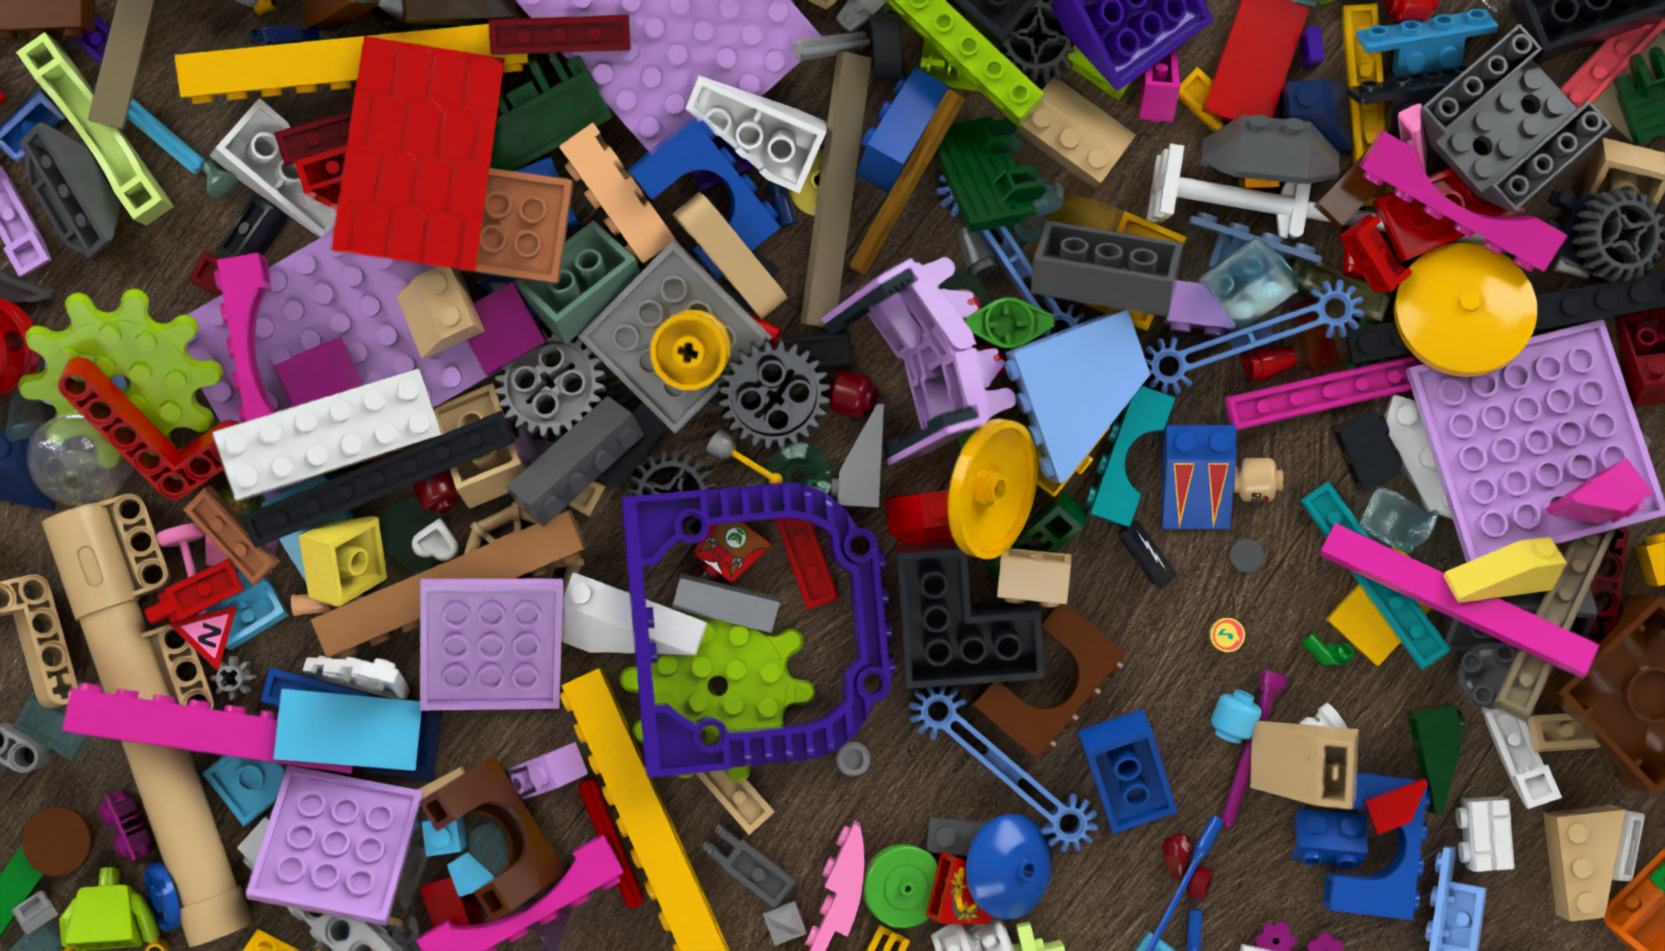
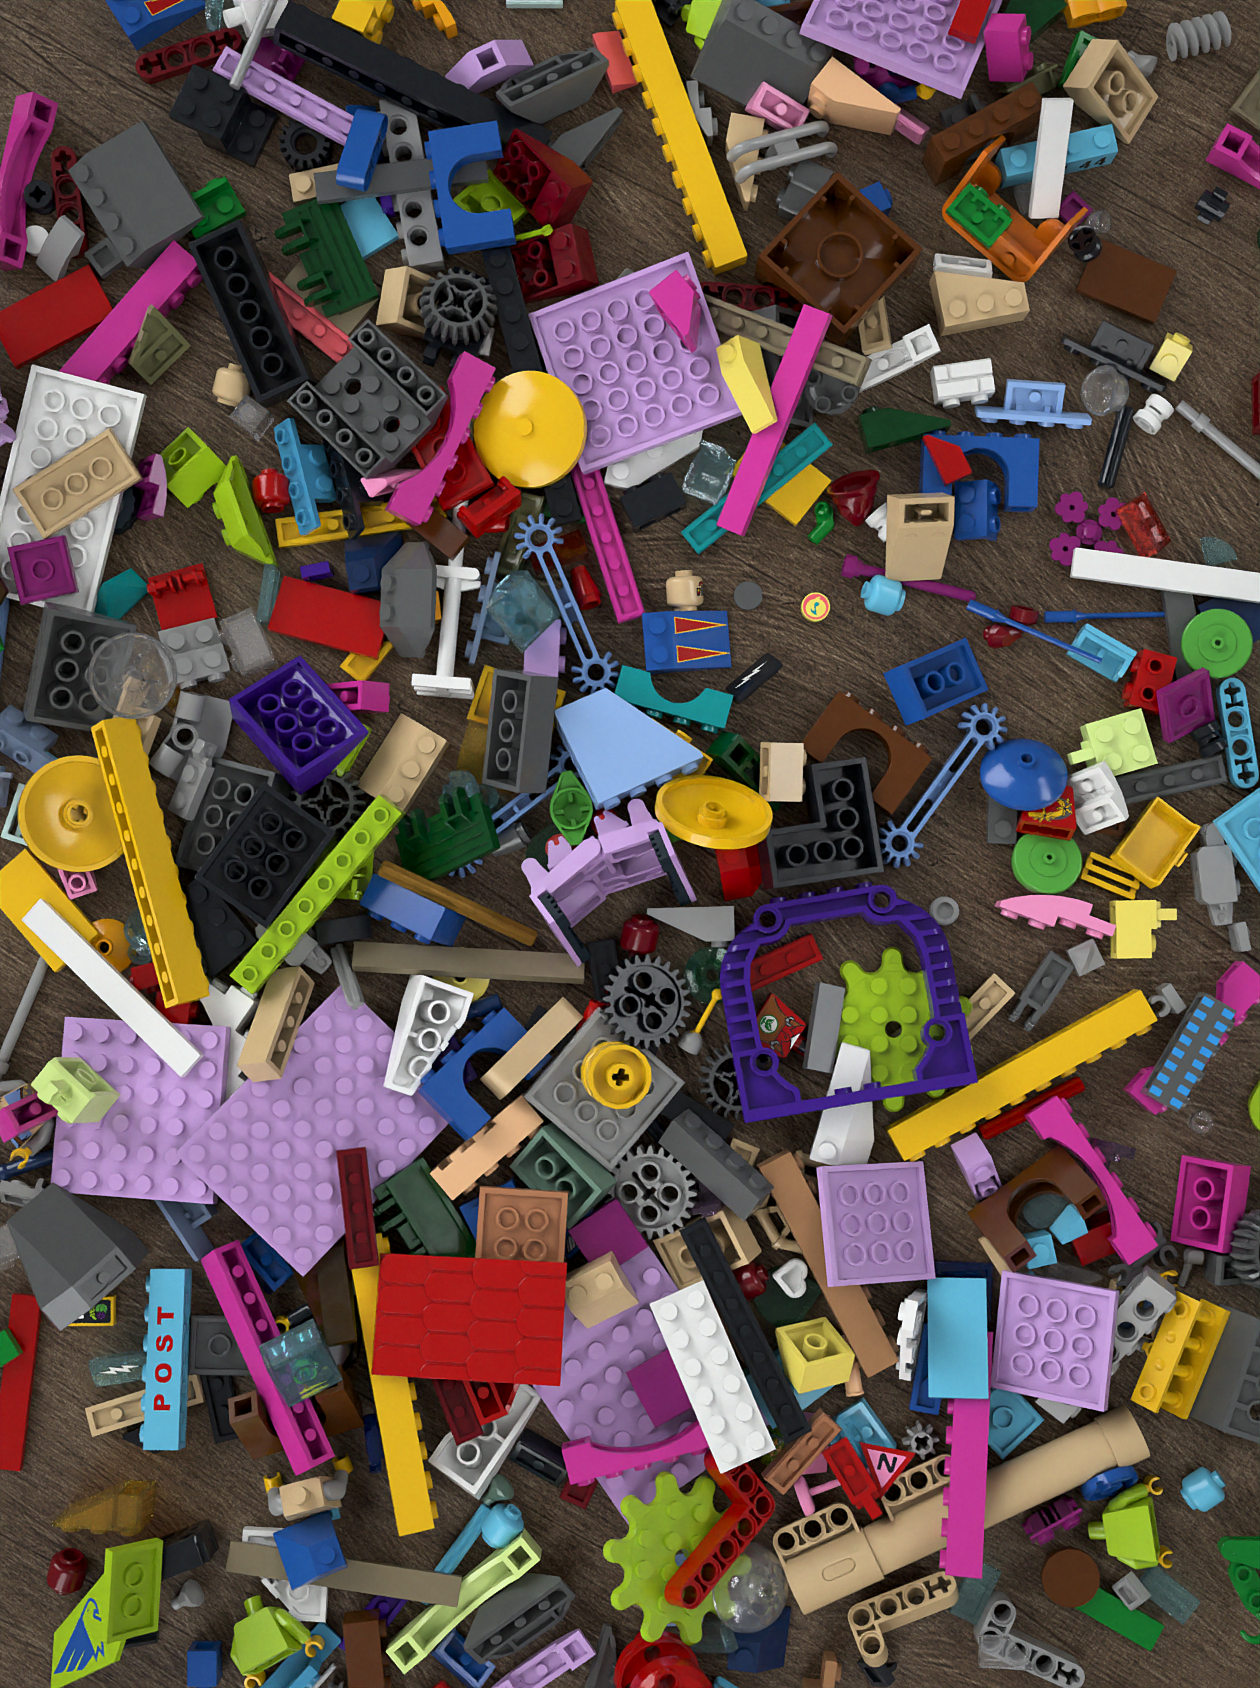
camera: 90 degrees left, 0 degrees up
none -> medium azure head [481,1503,524,1549]
none -> dark red piece [827,469,880,527]

